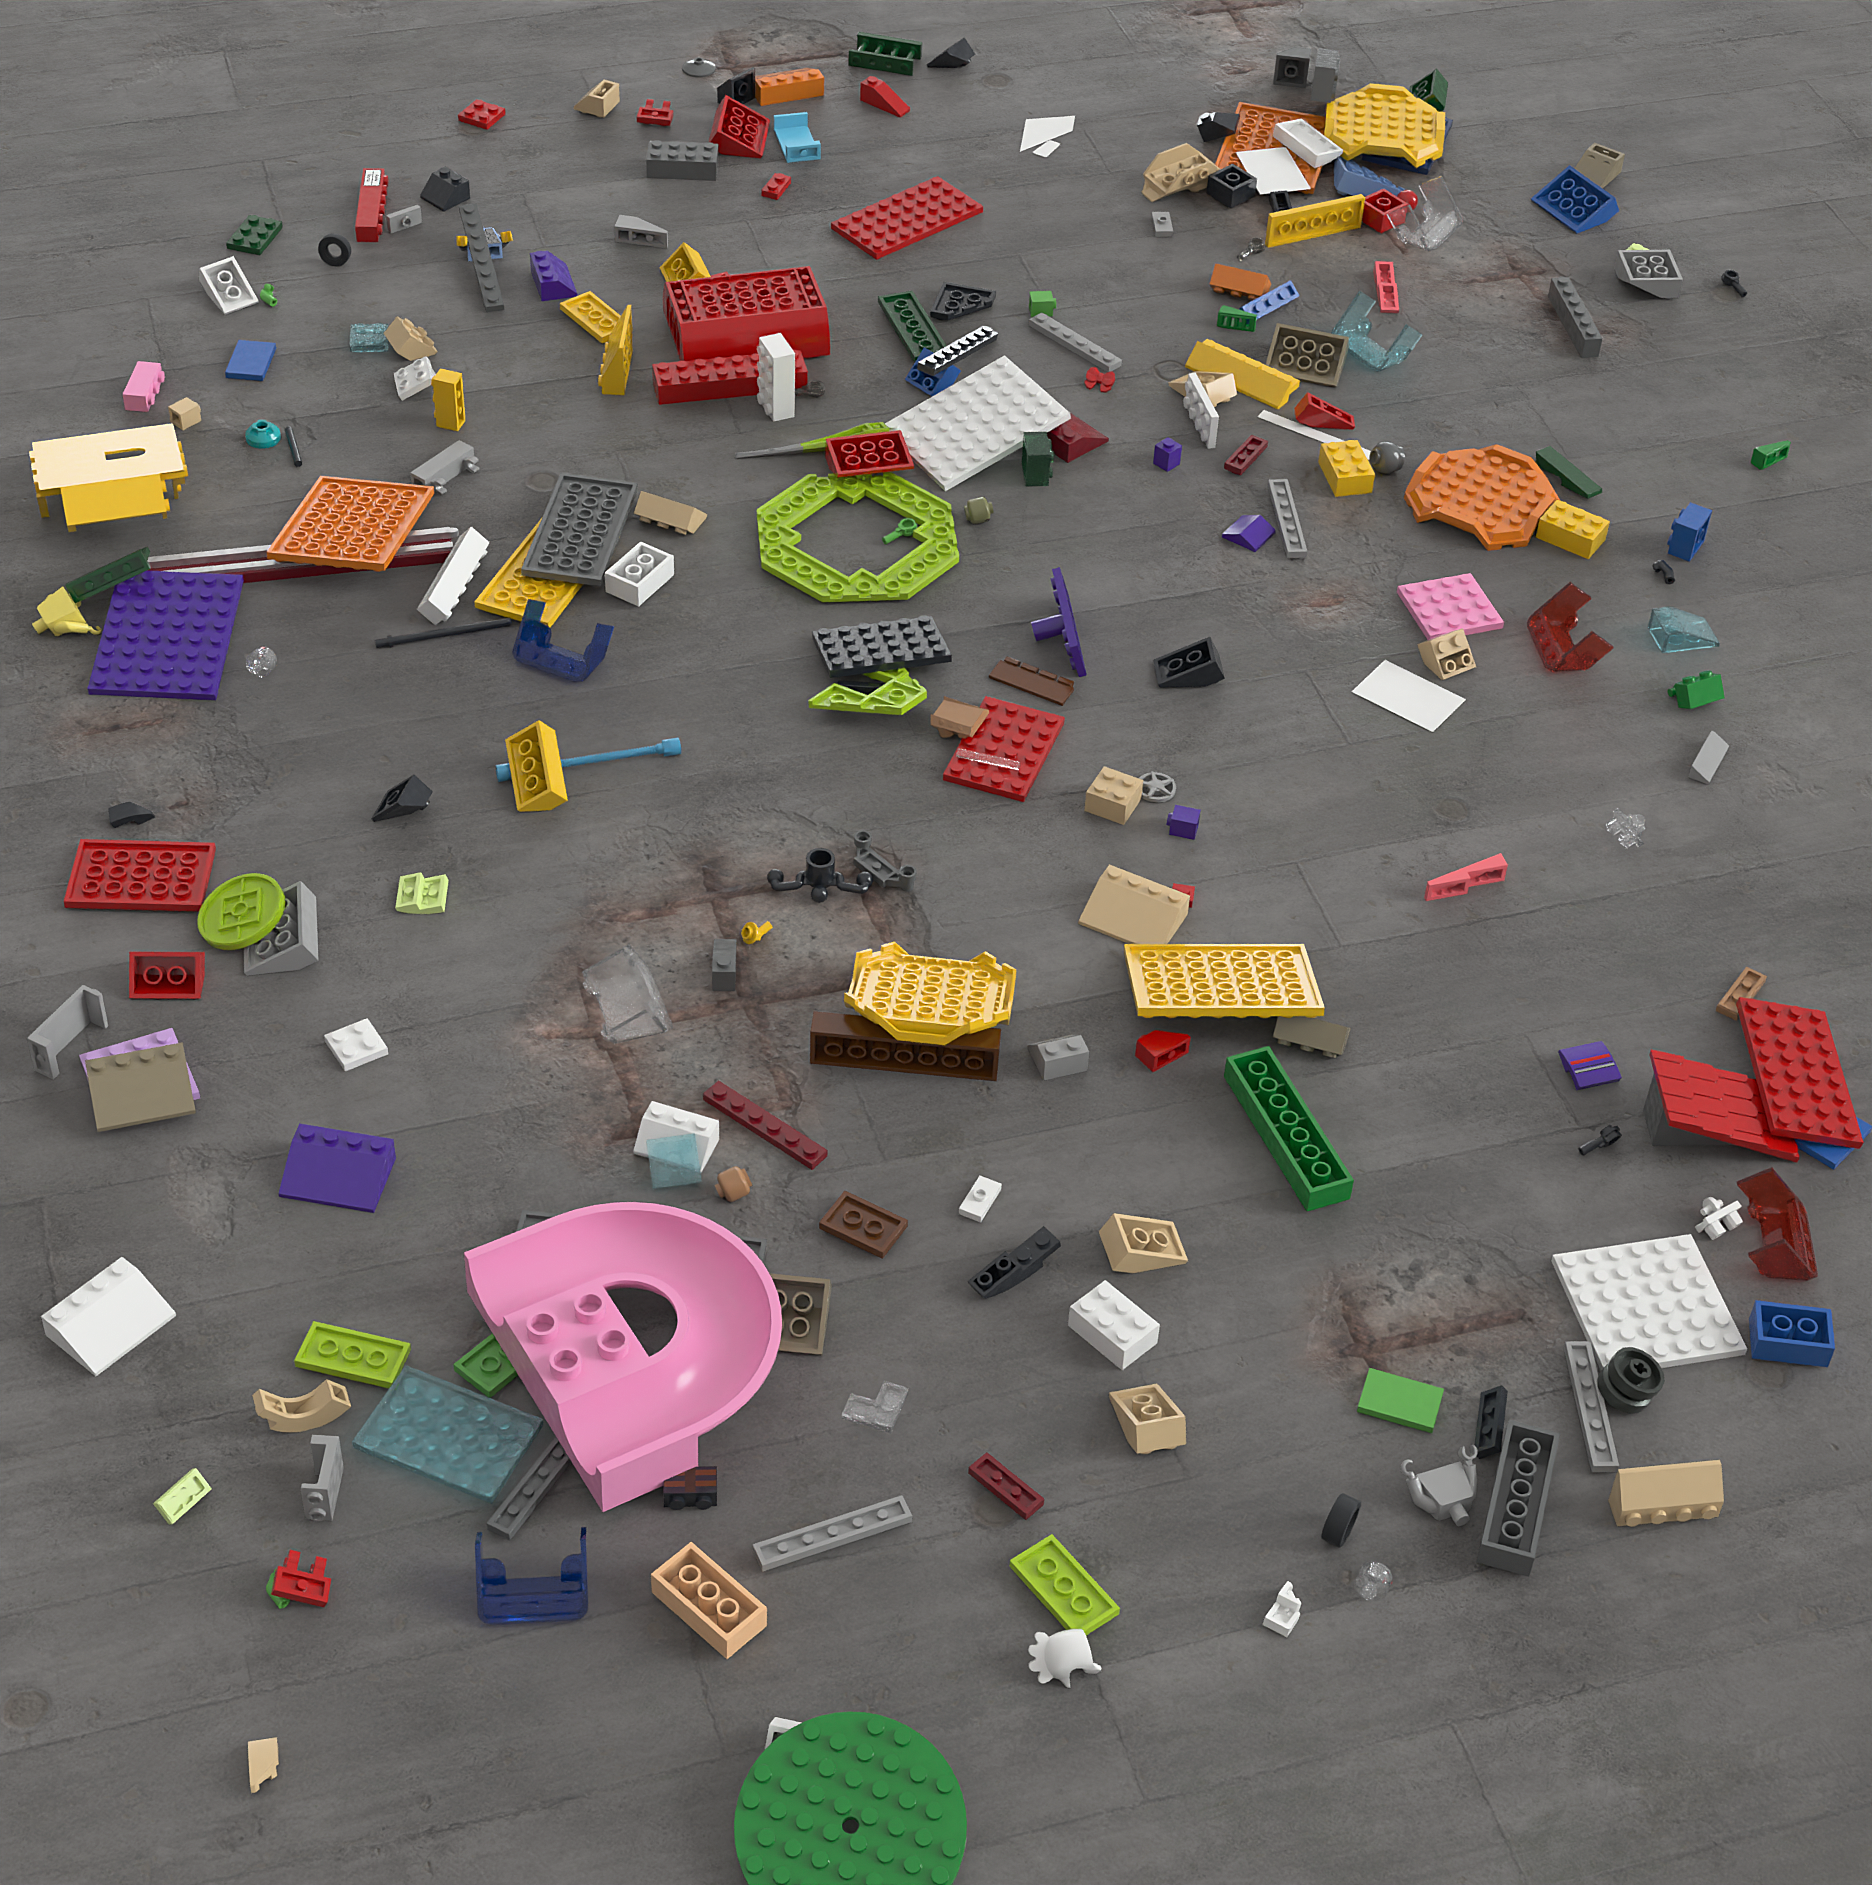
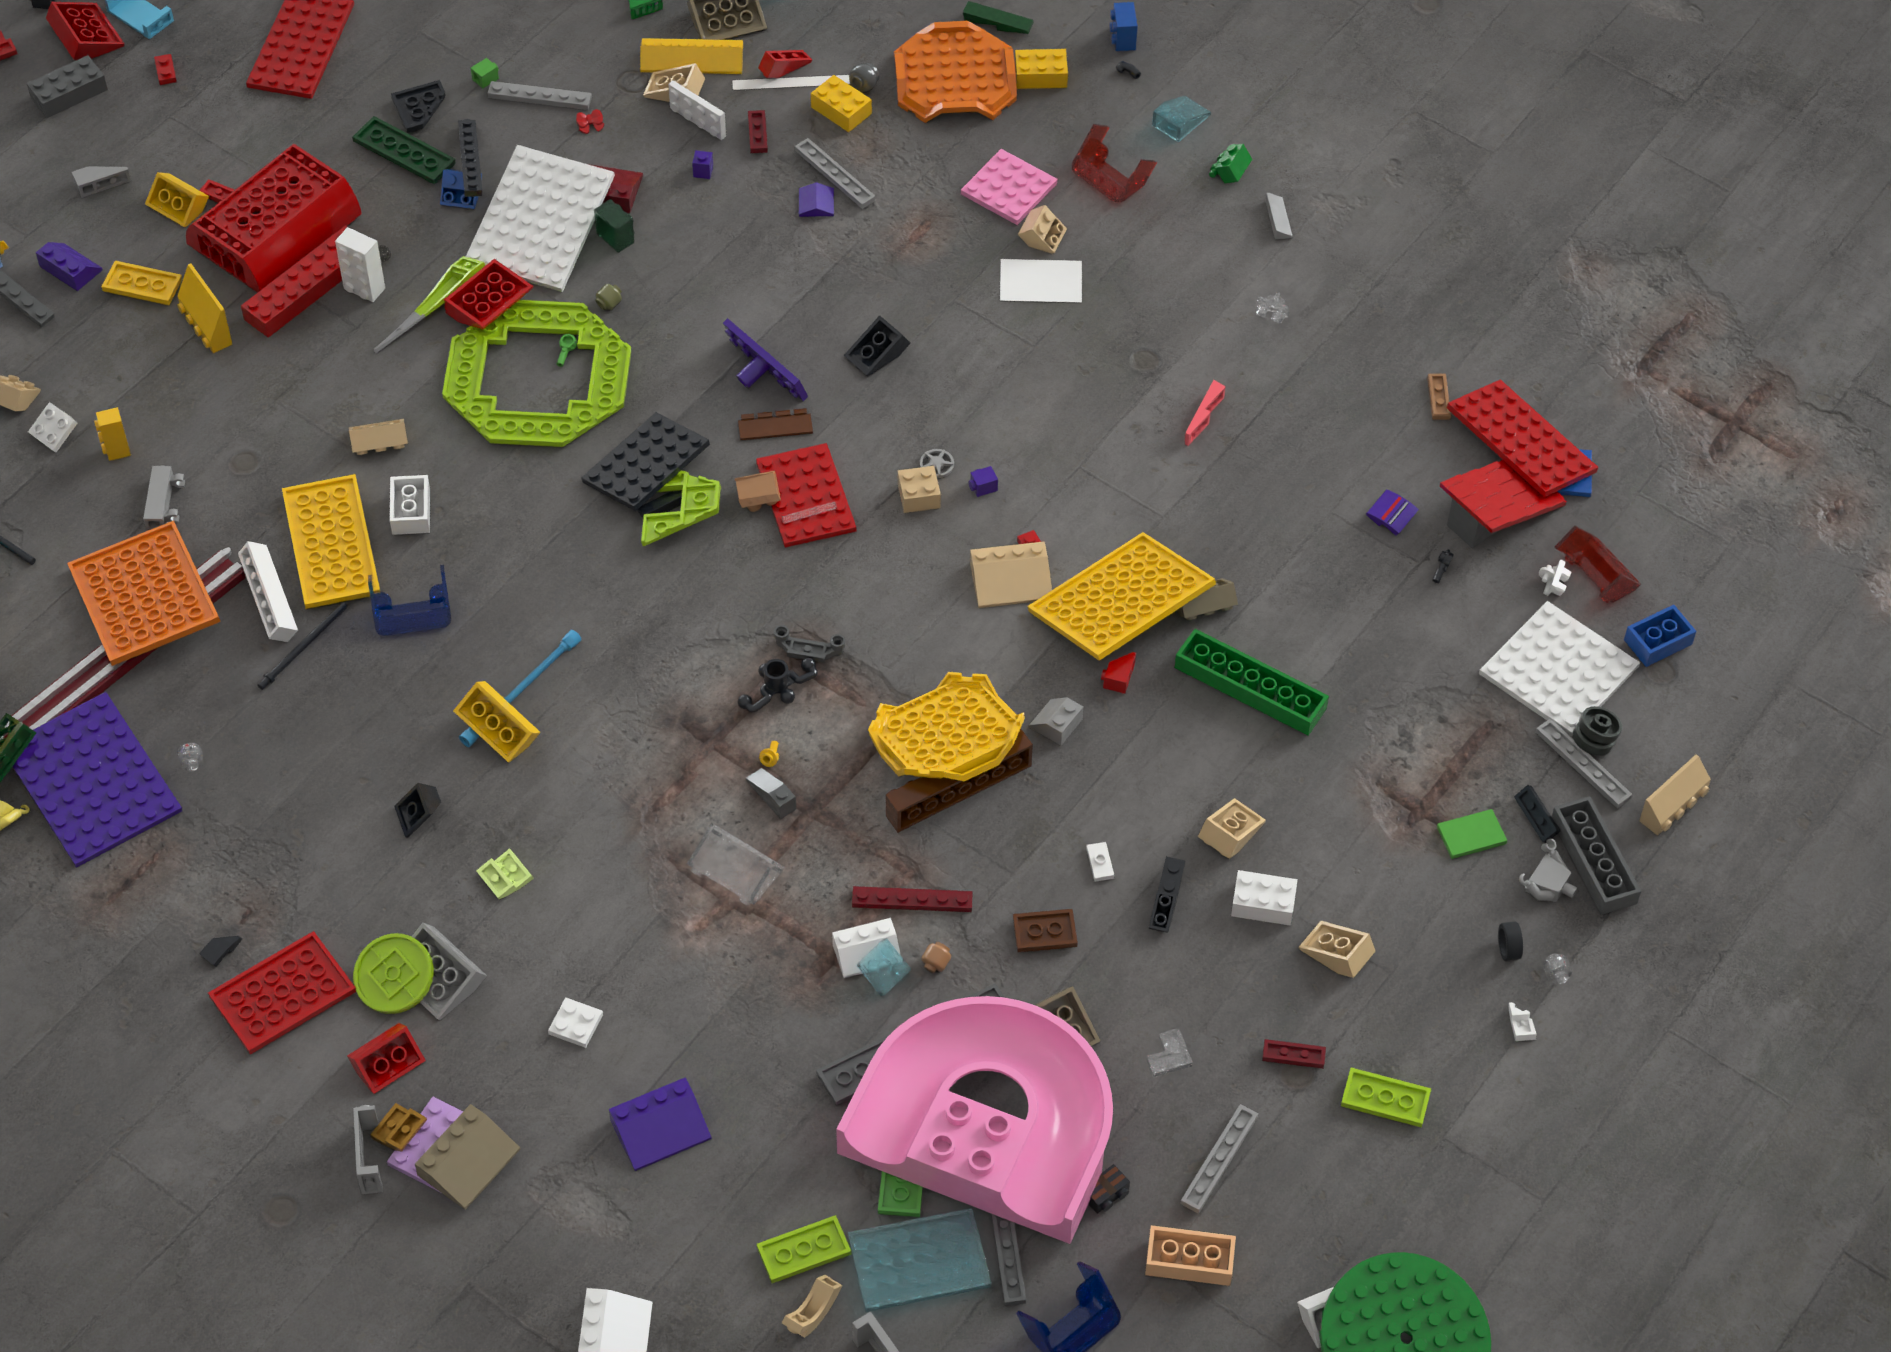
camera: 35 degrees left, 10 degrees up
dark grey plate [521,473,638,586] -> none
white piece [1028,1629,1101,1688] -> none
none -> pearl gold slope [370,1103,427,1152]

